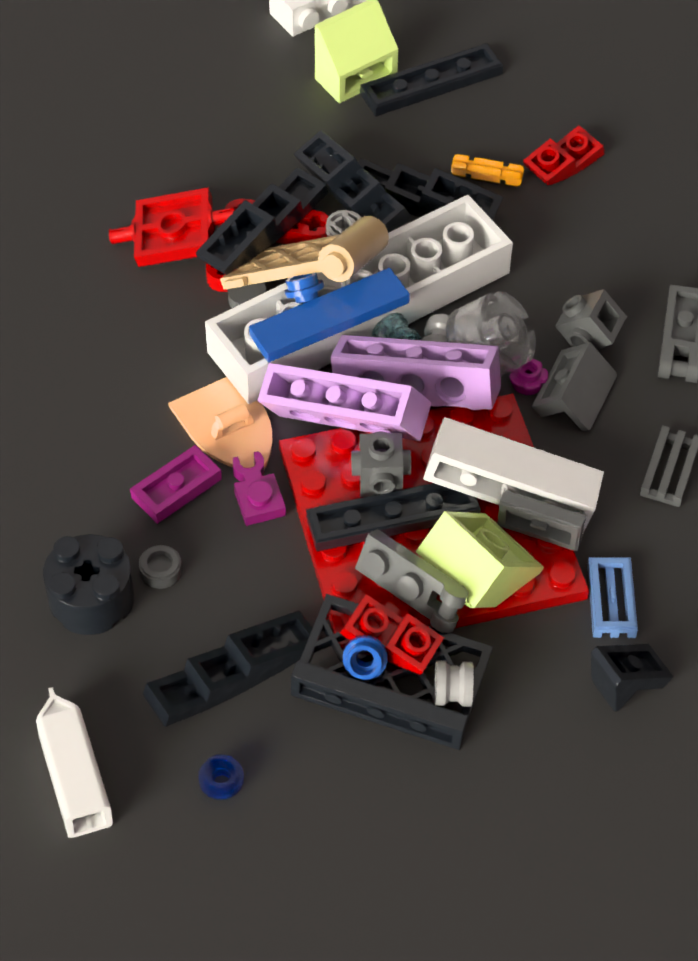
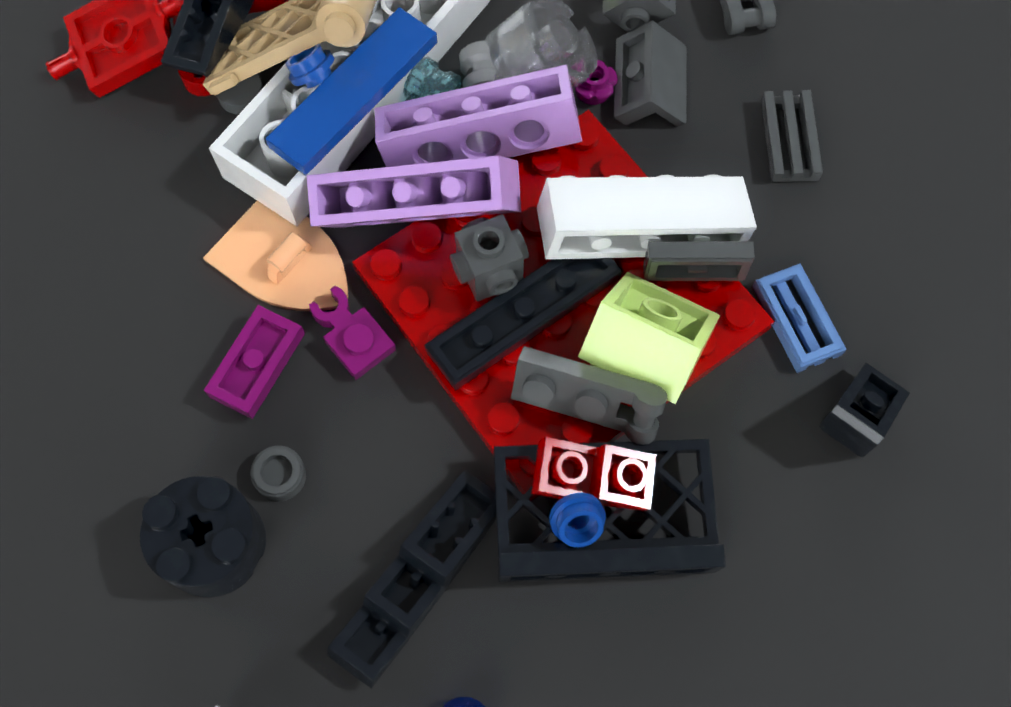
camera: 20 degrees left, 15 degrees up
light grey wheel [434,660,474,707] -> none

